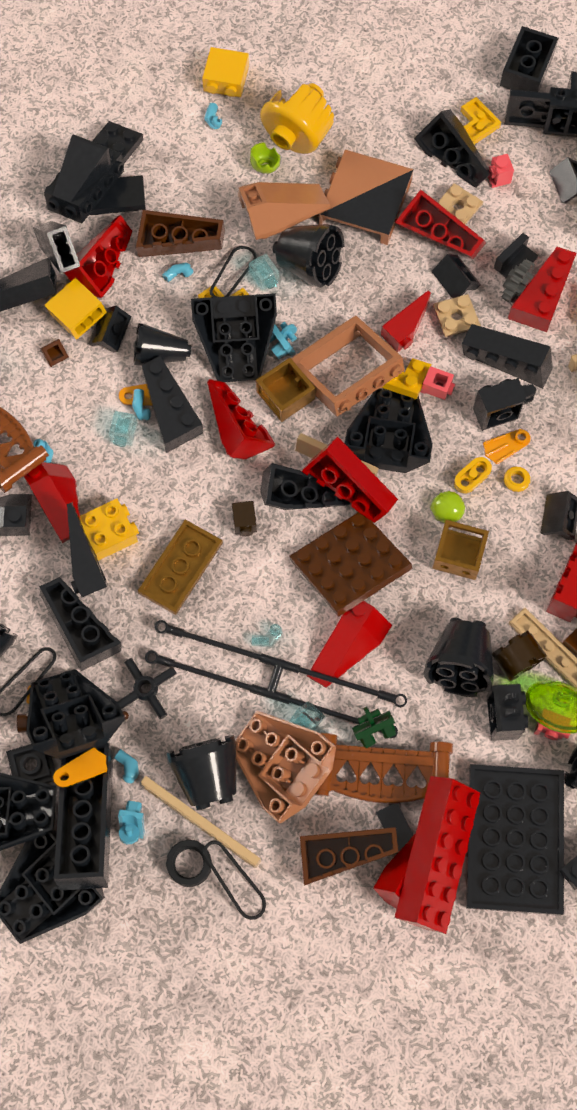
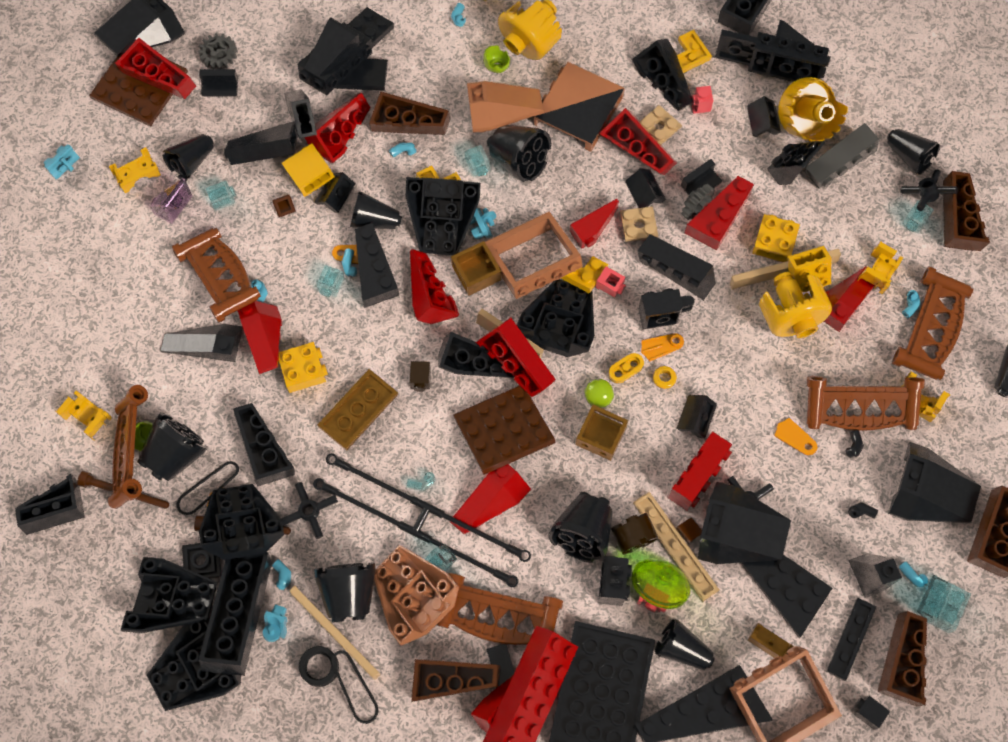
camera: 10 degrees right, 0 degrees up
light orange piece [53,748,107,787] -> none
black wedge [67,503,108,598] -> none
black piece [210,246,257,297] -> none
dark green hips [352,706,396,748] -> none

